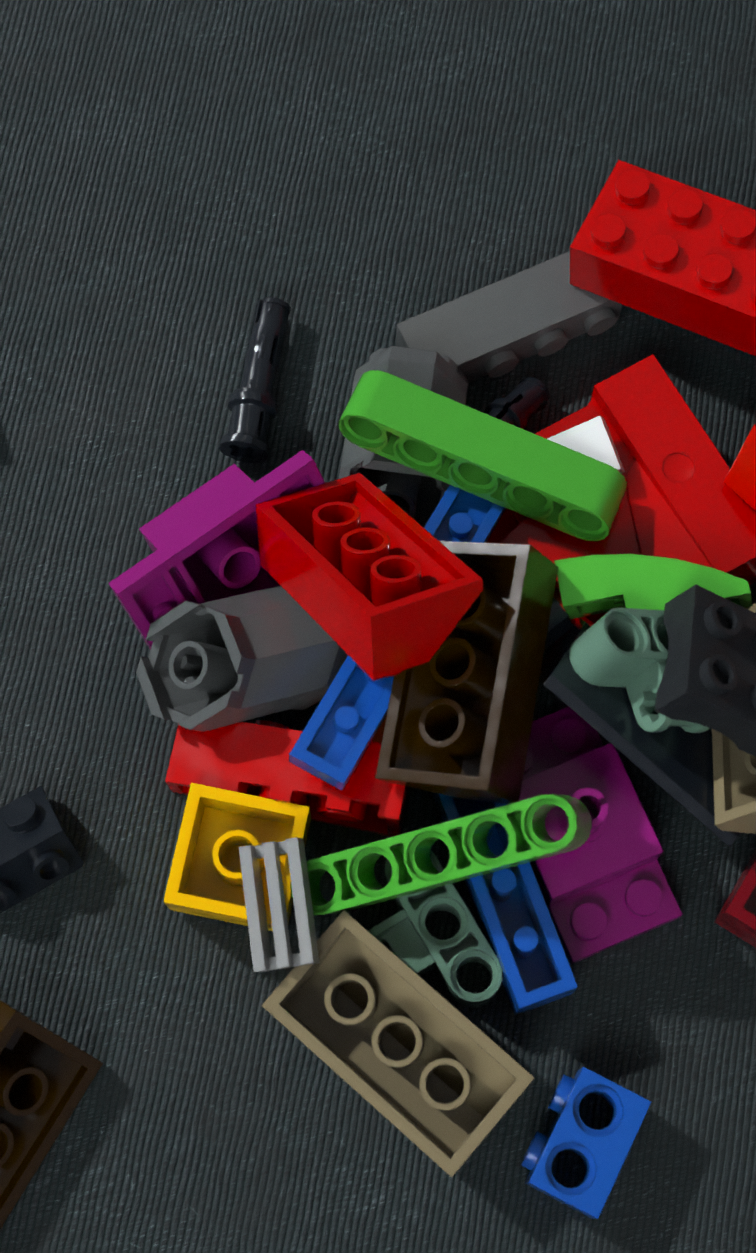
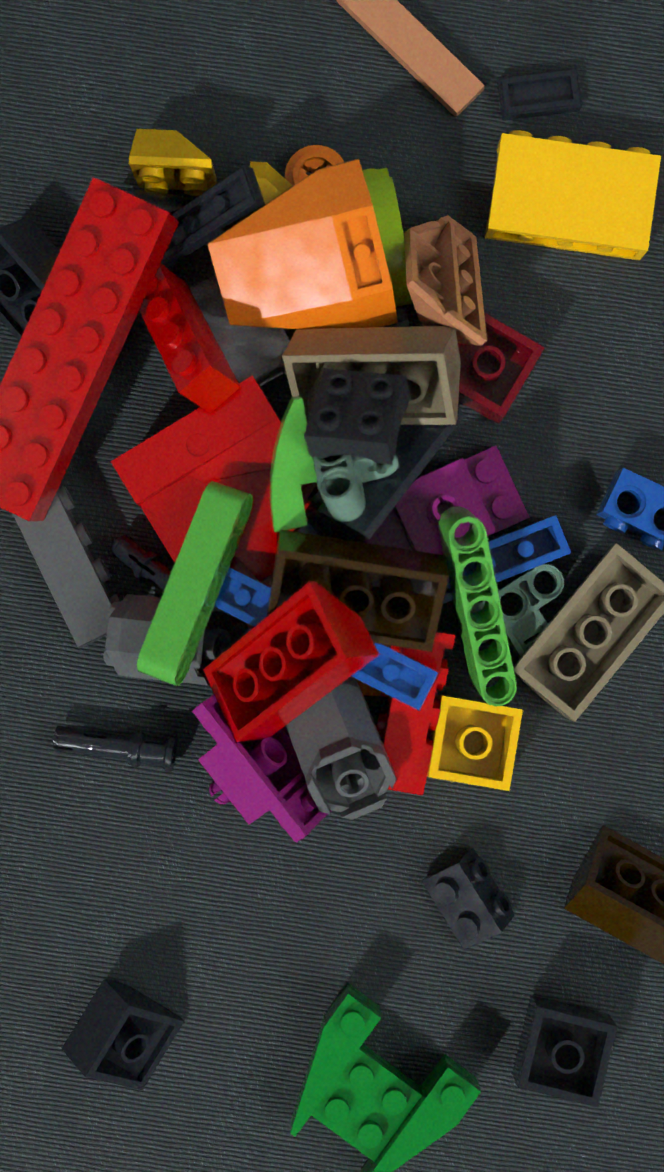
camera: 90 degrees left, 15 degrees up
light grey tile [238,837,320,972] -> none
white tile [547,415,625,473] -> none

